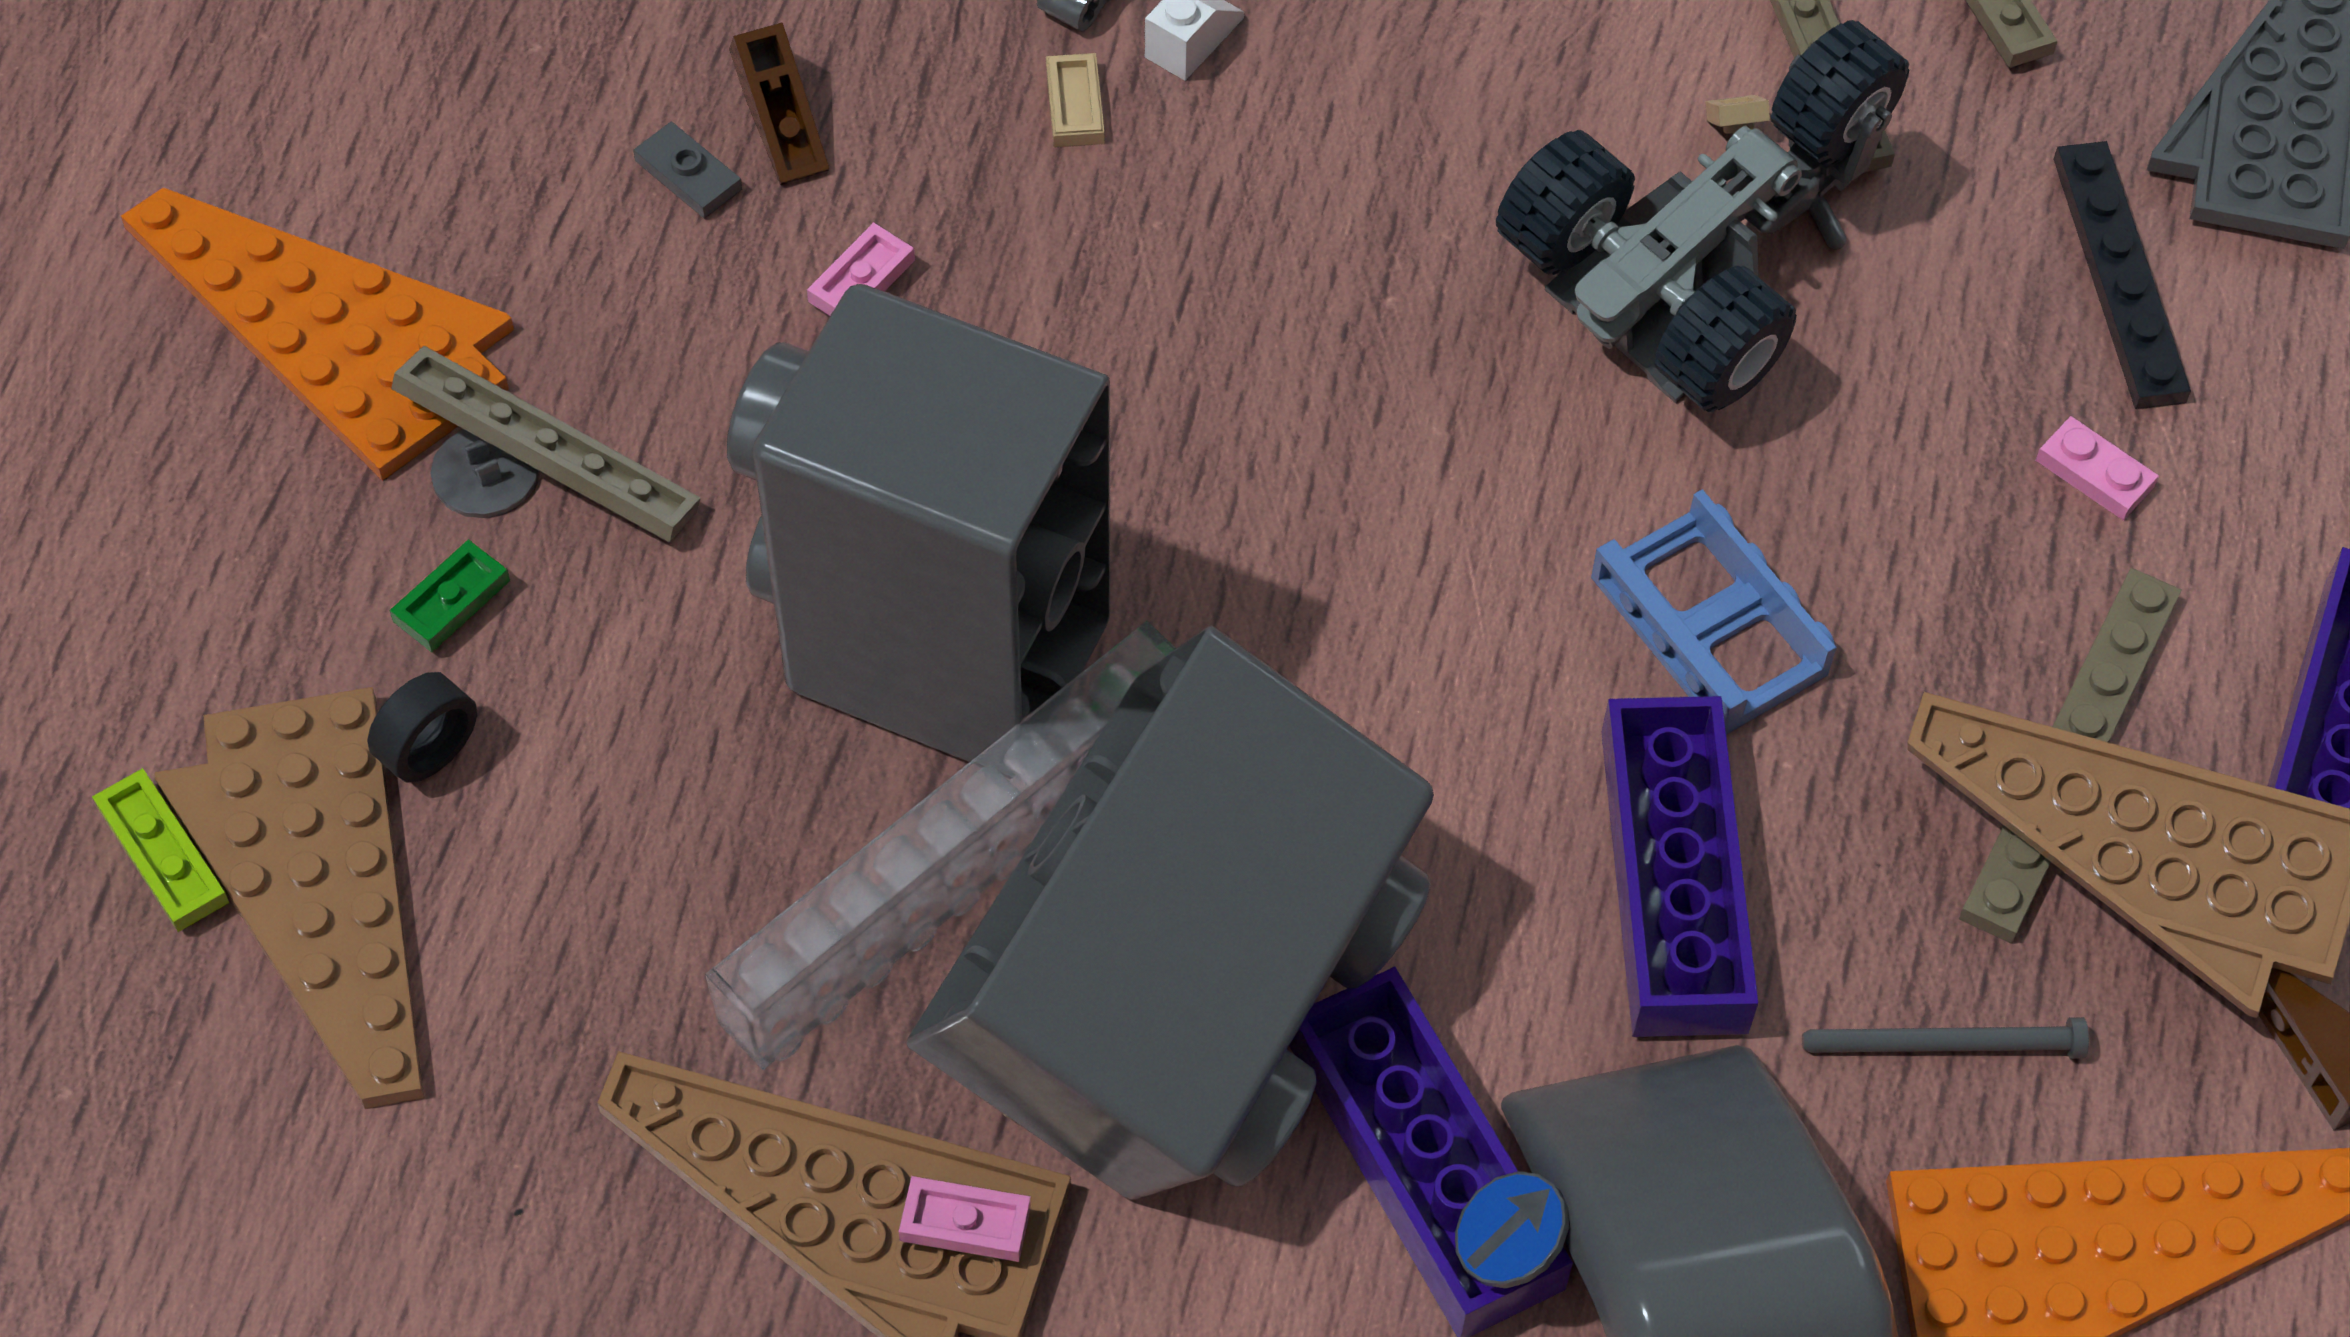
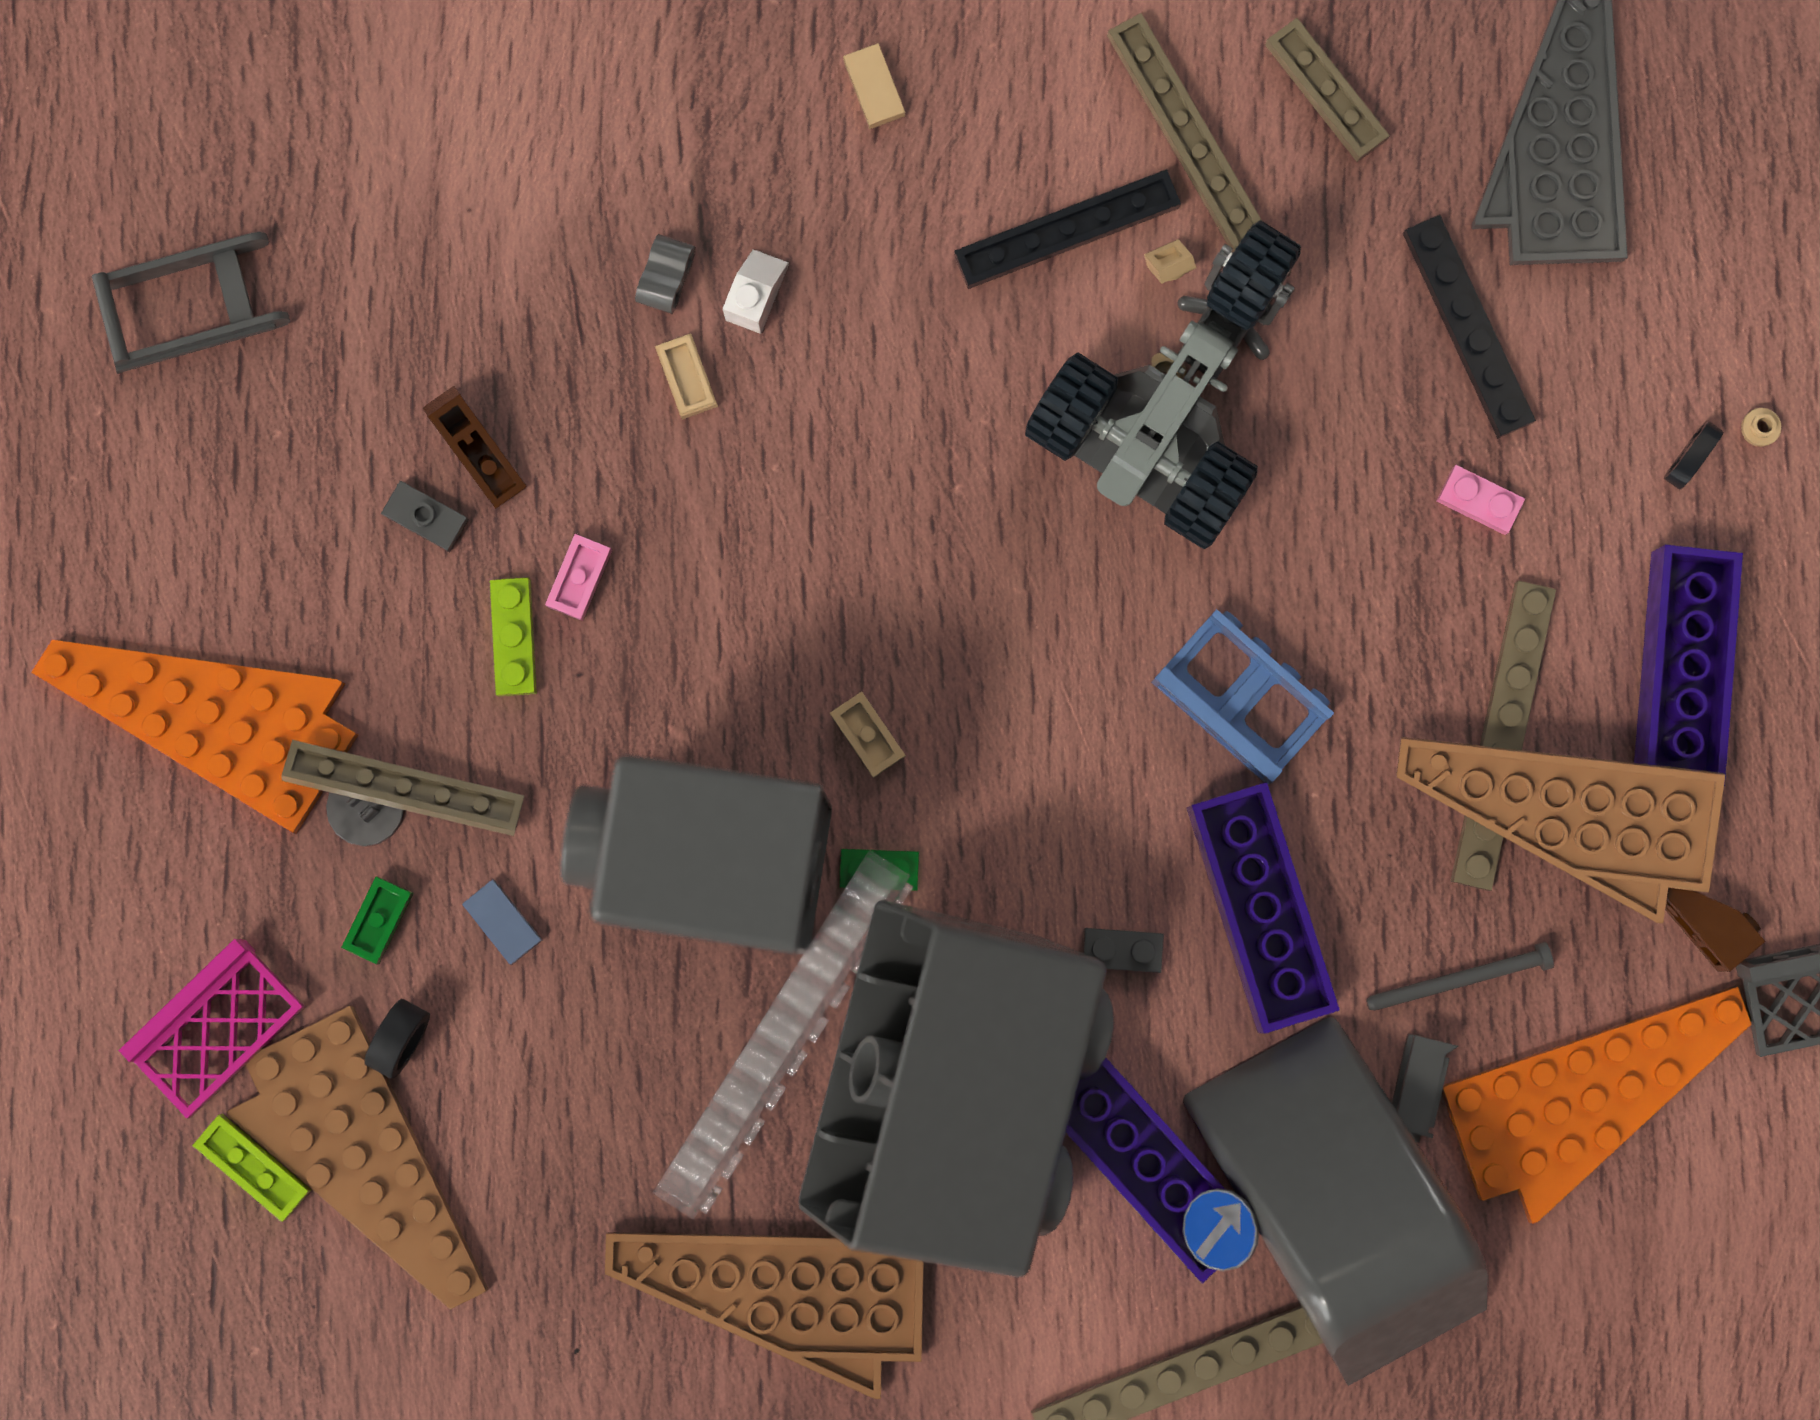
camera: 15 degrees left, 25 degrees up
bright pink plate [899,1176,1031,1262] -> none
none -> dark pink fence [118,939,305,1119]
none -> sand blue tile [462,879,543,965]
none -> lime plate [490,578,537,697]
none -> tan plate [830,691,906,778]
none -> black plate [954,169,1181,289]
none -> dark grey plate [1083,928,1164,973]
none -> dark grey window [1392,1034,1458,1143]

